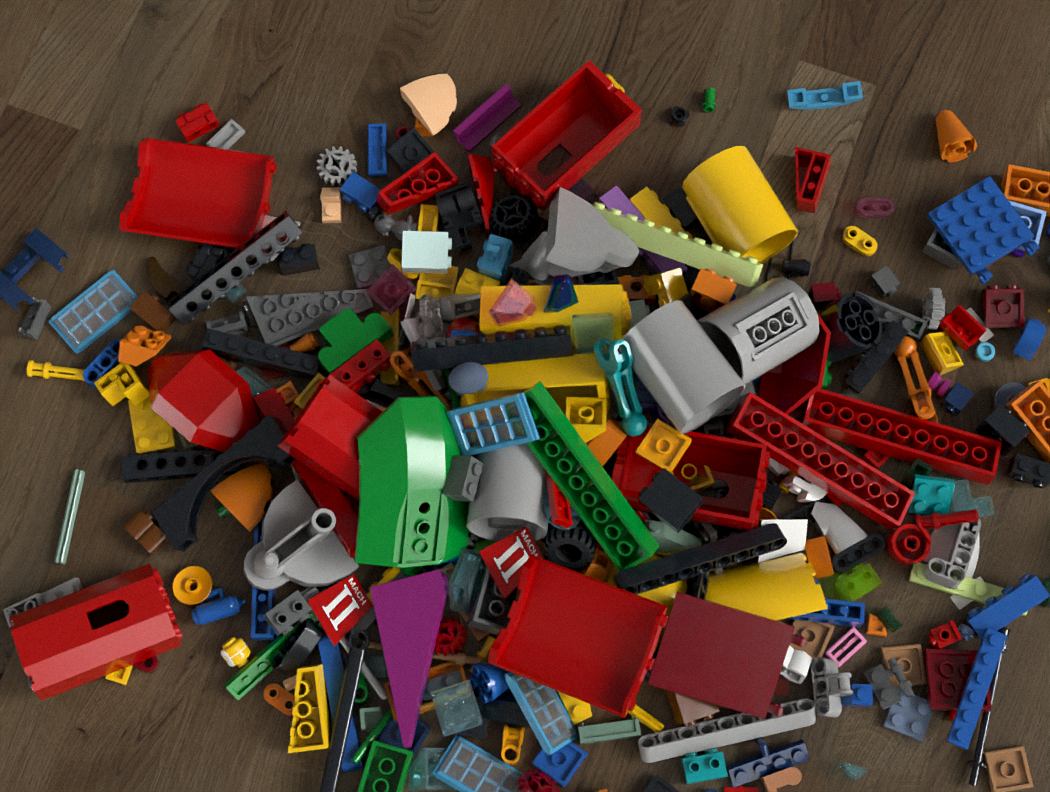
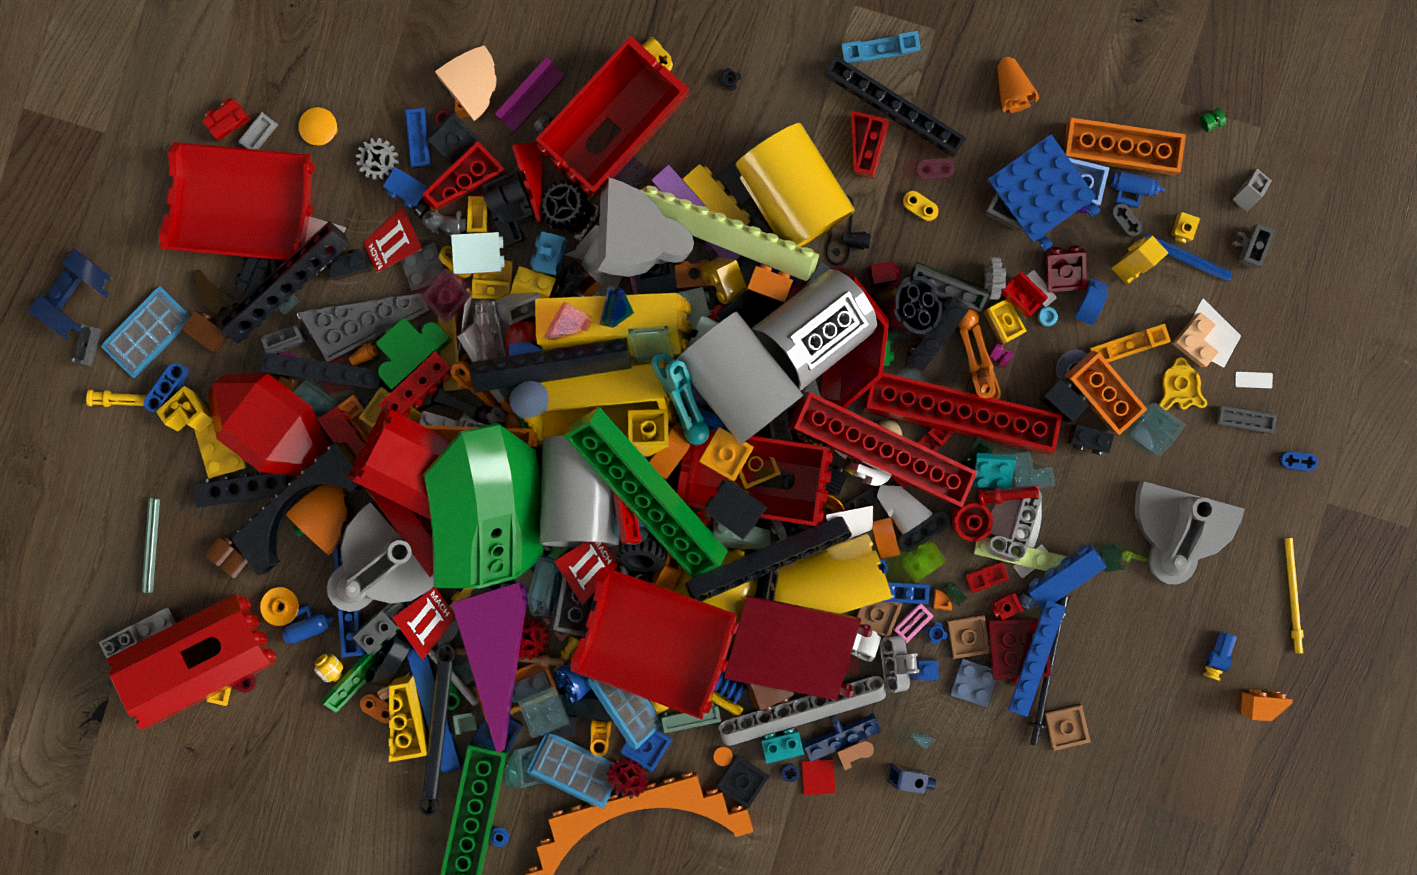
camera: 10 degrees left, 15 degrees up
orange slope [118,326,171,366] -> none
light nougat slope [320,187,341,223] -> none
green bar [351,710,393,764] -> none
dark grey brick [442,456,483,502] -> none
dark azure piece [446,392,540,456] -> none
green pin [702,88,716,113] -> none
dark grey plate [864,658,914,710] -> none
dark grey brick [868,265,900,299] -> none
dark blue brick [940,382,974,416] -> none
none -> light orange dish [299,107,338,146]
none -> red sticker [363,206,422,273]
none -> blue piece [714,671,746,704]
none -> orange tile [714,746,733,766]
none -> black brick [824,56,966,157]
none -> blue plate [925,622,948,645]
none -> red slope [966,561,1009,593]

